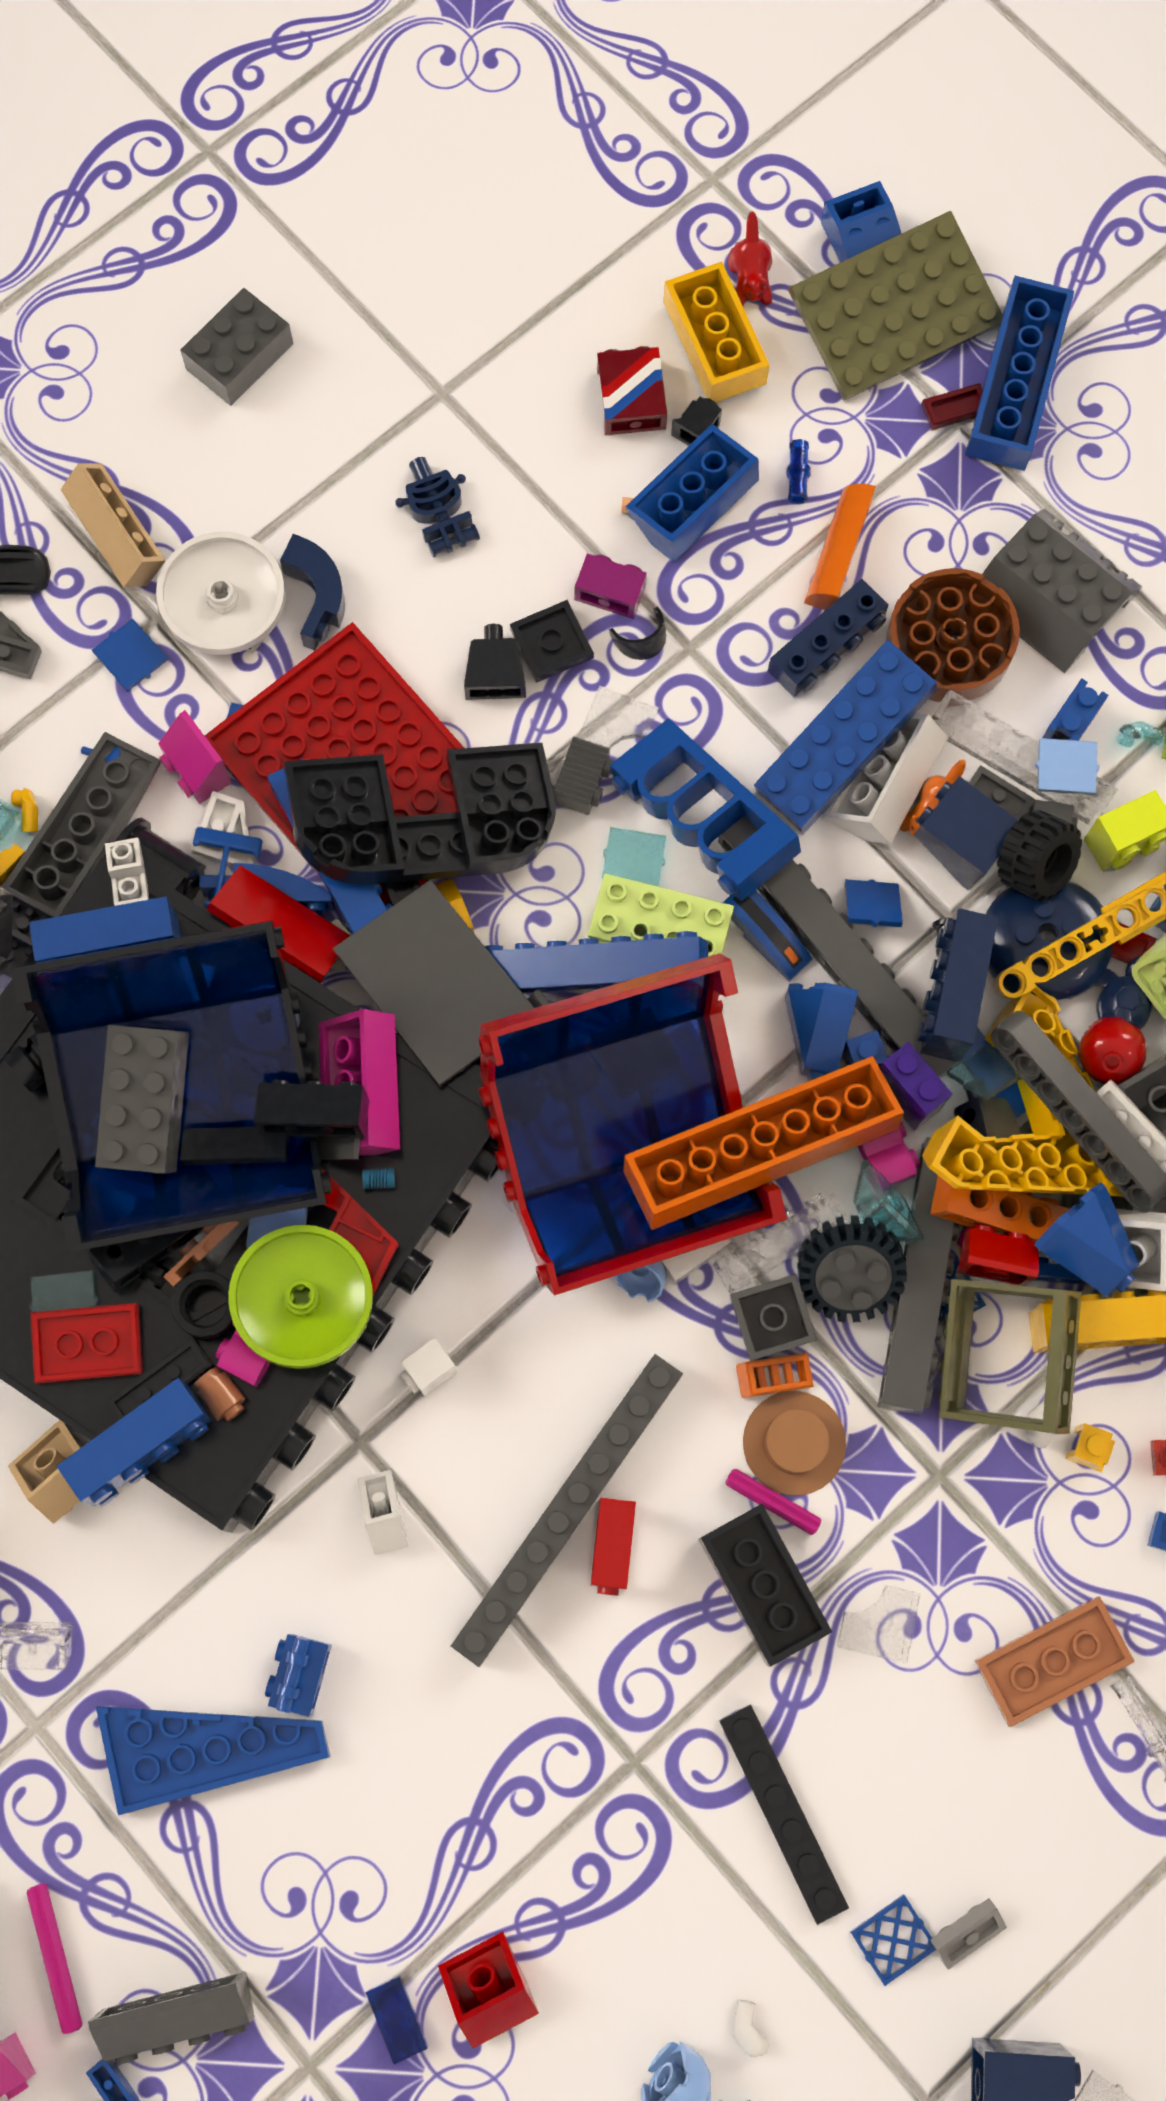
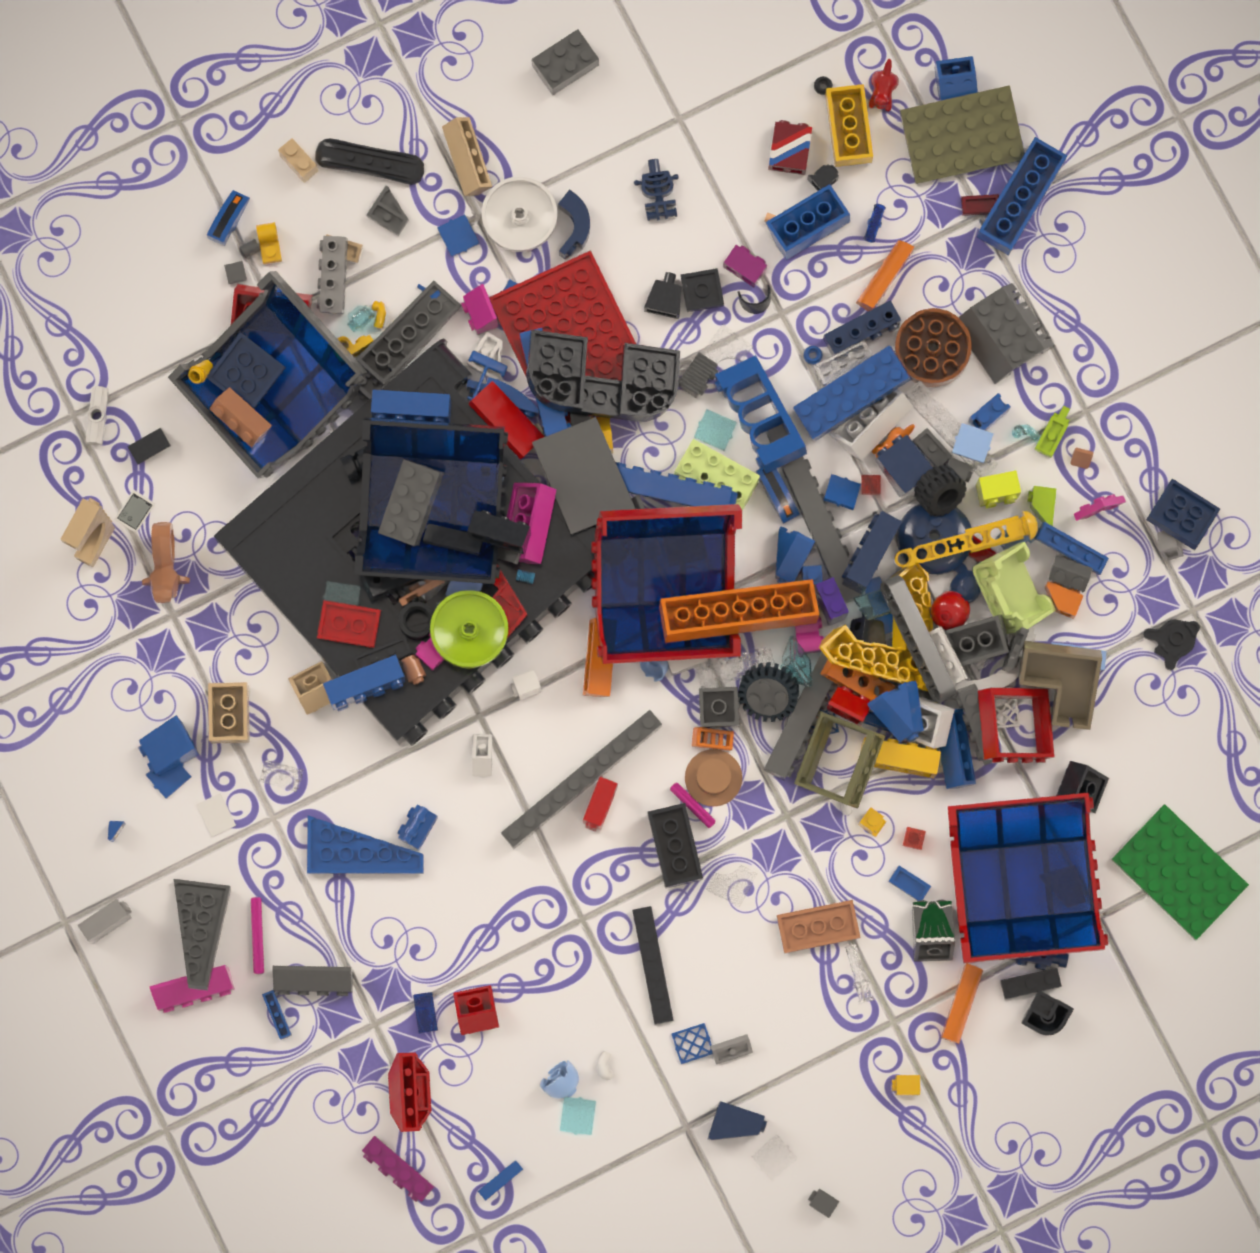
camera: 15 degrees right, 5 degrees up
white slope [105,837,150,906] -> none
none -> orange brick [583,618,617,697]
none -> blue plate [803,346,823,365]
none -> clear brick [813,340,873,387]
none -> black plate [814,76,833,95]
none -> clear red plate [861,475,881,495]

